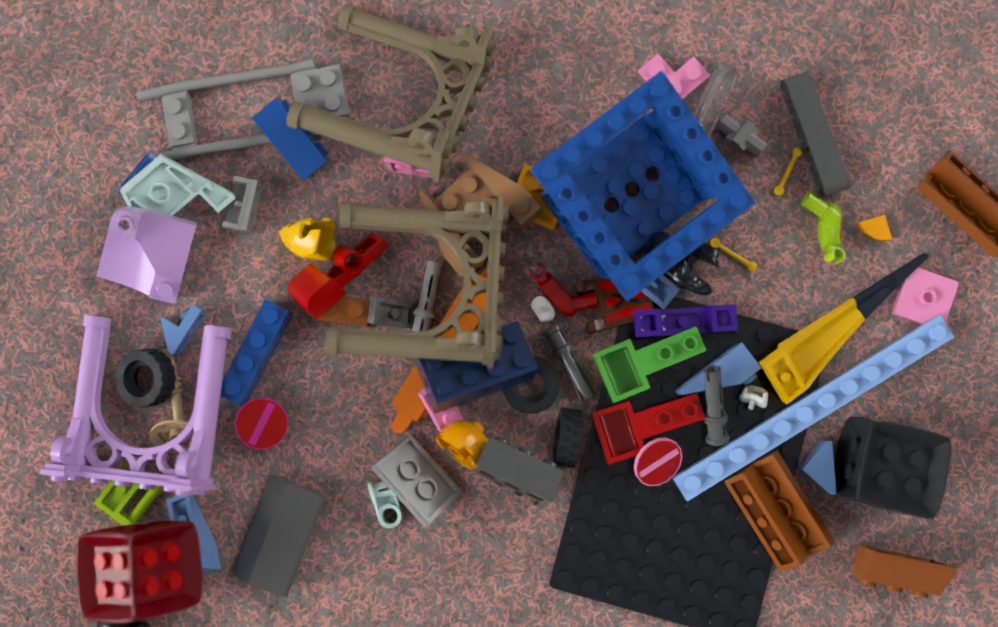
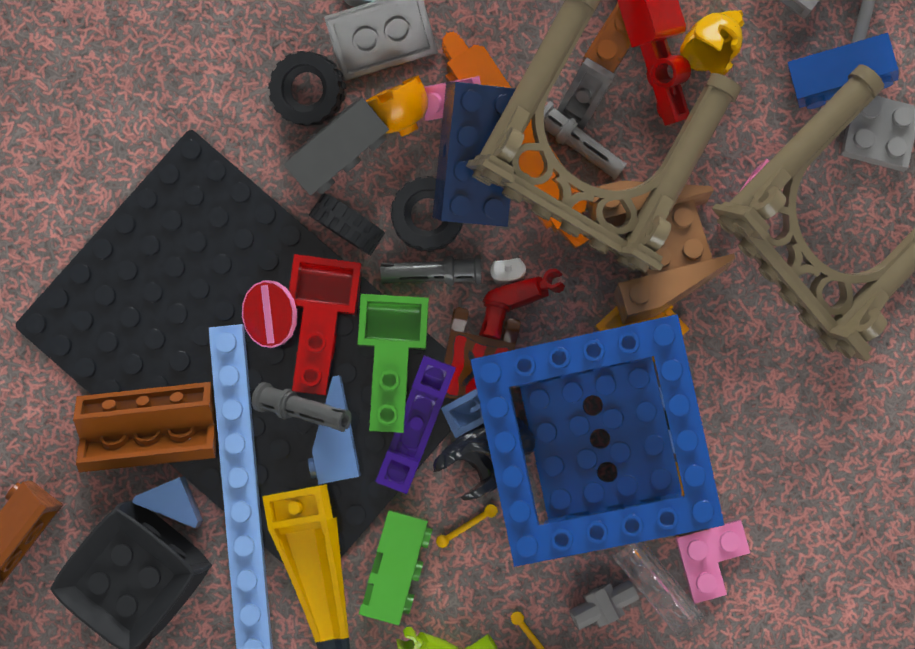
camera: 115 degrees right, 0 degrees up
white piece [739,385,768,410] -> none
none -> black tyre [268,51,346,126]
none -> bright green wedge [359,509,433,626]

